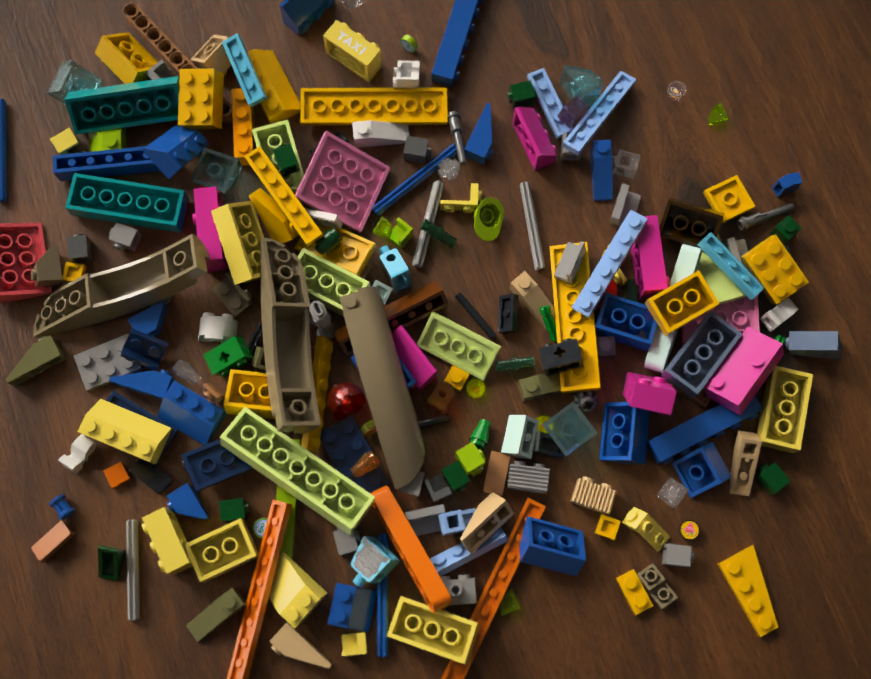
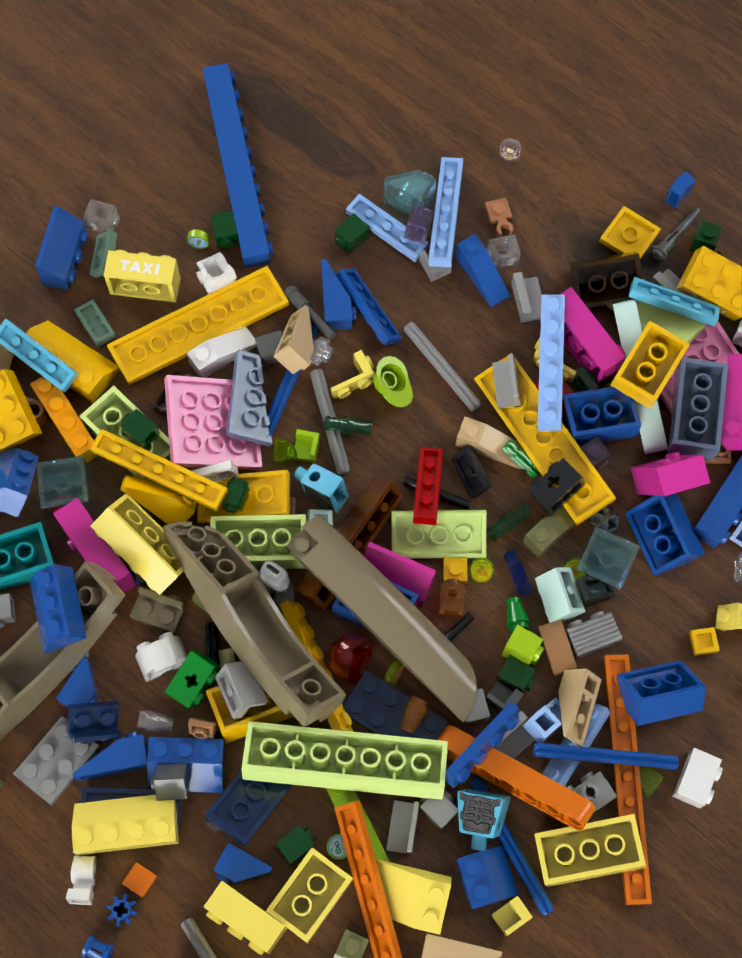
camera: 30 degrees left, 5 degrees down
black slope [129,459,174,495] -> none
dark pink slope [512,107,557,171] -> none
tan brick [570,476,617,515] -> none
clear neon green tile [708,103,728,126] -> none
none -> blue slope [30,564,87,653]
none -> sand green plate [74,299,117,348]
none -> sand green plate [89,230,117,278]
none -> blue gear [106,894,139,927]
none -> dark grey brick [151,763,190,801]
none -> dark green brick [211,211,239,248]
none -> light grey panel [215,662,268,719]
none -> sand blue wing [226,350,273,447]
none -> tan slope [273,305,314,374]
none -> blue plate [336,269,402,345]
none -> light grey panel [386,800,419,855]
none -> red tile [413,447,443,525]
none -> blue plate [445,702,519,788]
none -> nougat plate [484,197,513,238]
none -> clear blue axle [504,550,532,596]
none -> blue axle [533,743,679,769]
none -> white brick [672,748,723,808]

